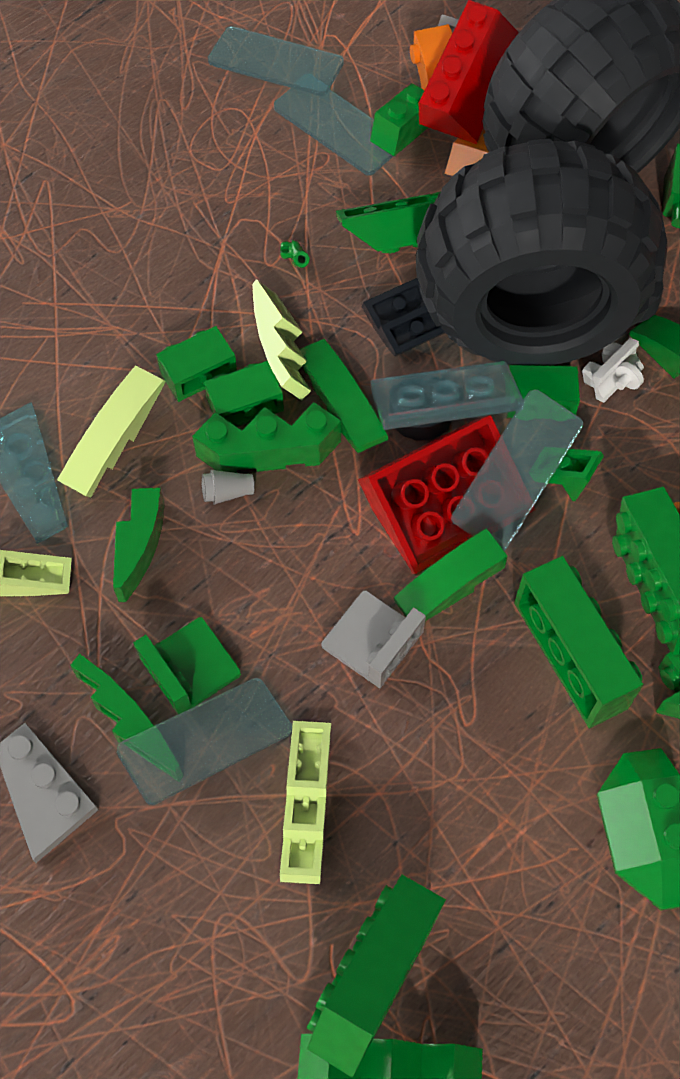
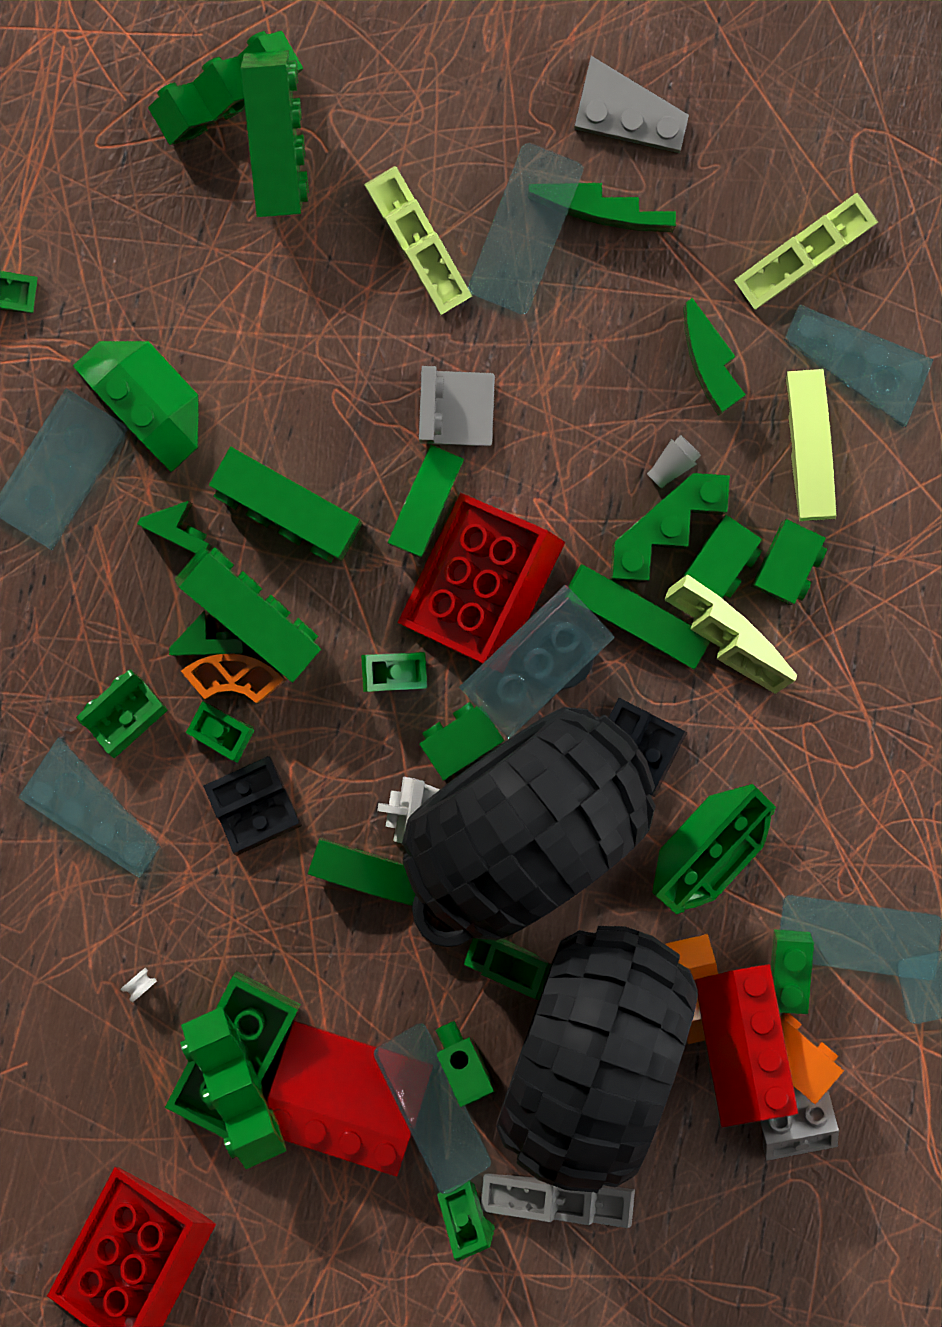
camera: 145 degrees right, 25 degrees up
green bracket [133,617,241,717] -> none
green arm [280,240,310,269] -> none
clear light blue piece [451,390,583,551] -> none

